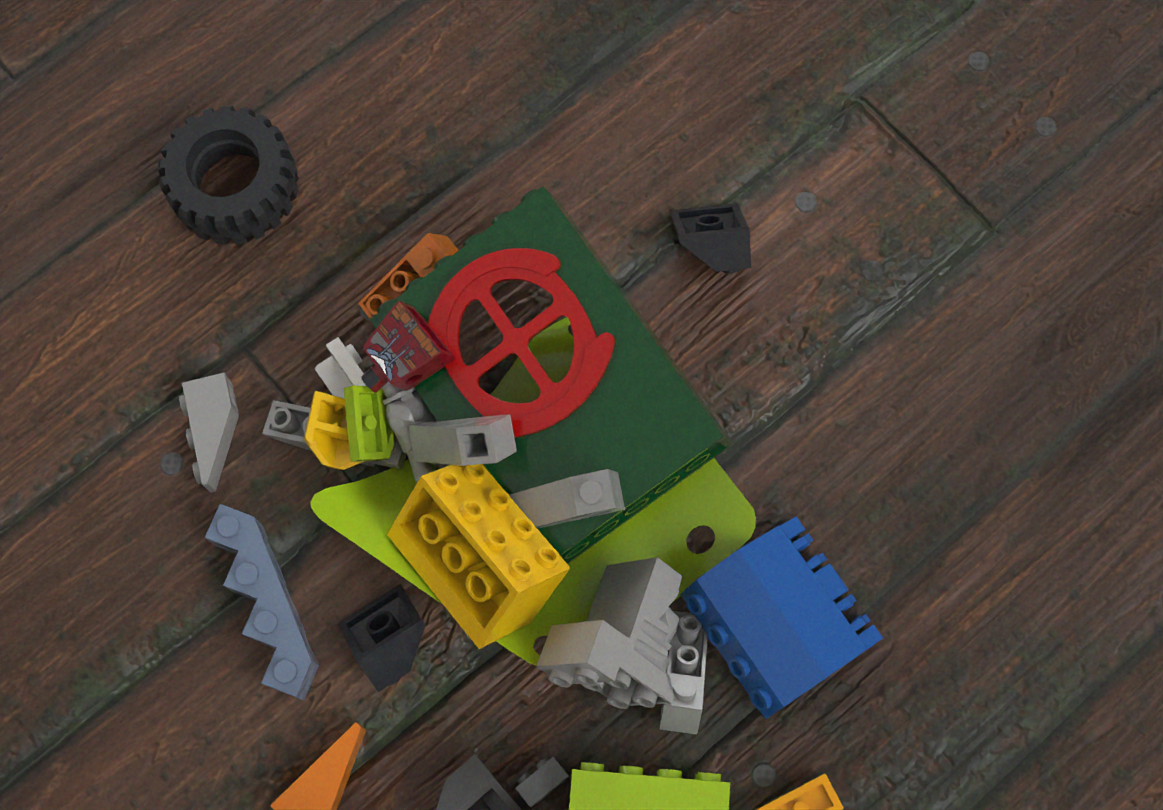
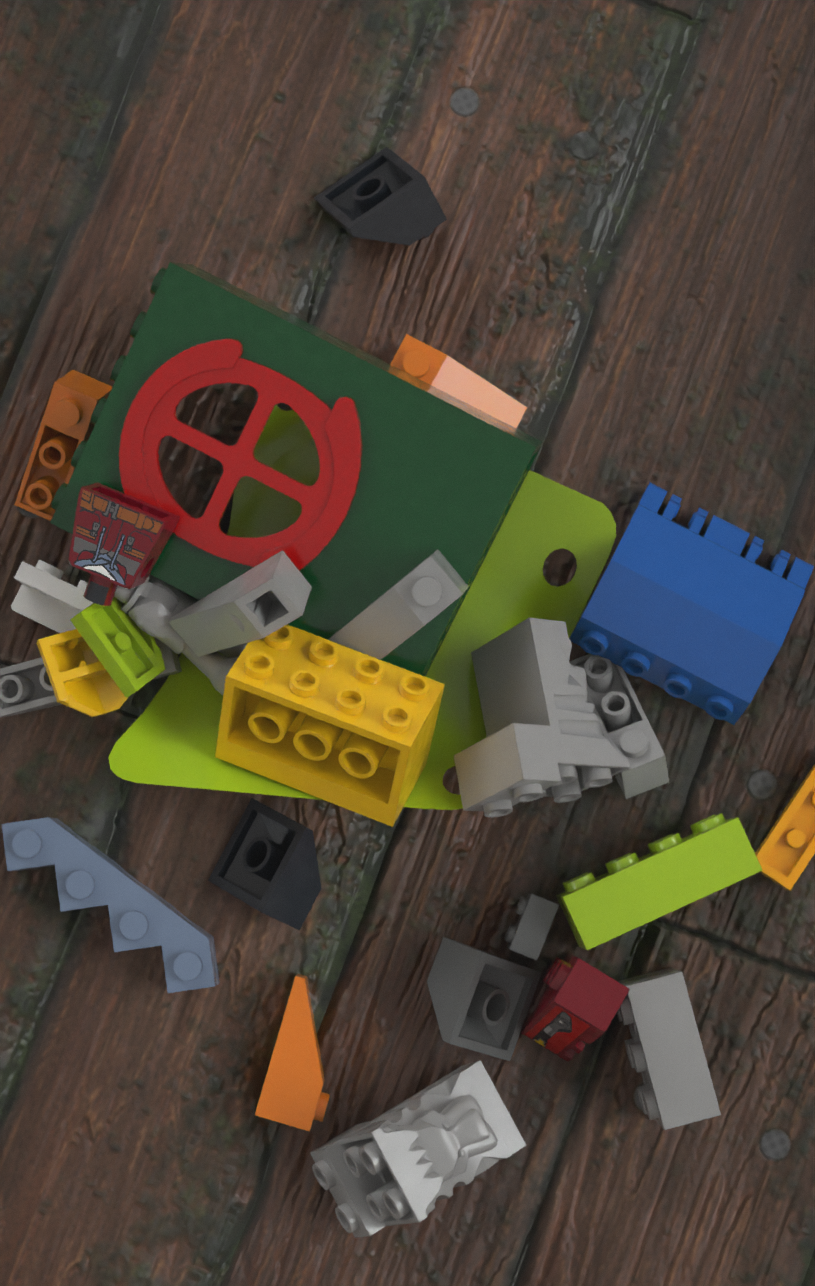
camera: 30 degrees left, 10 degrees up
none -> slope [390,334,527,428]

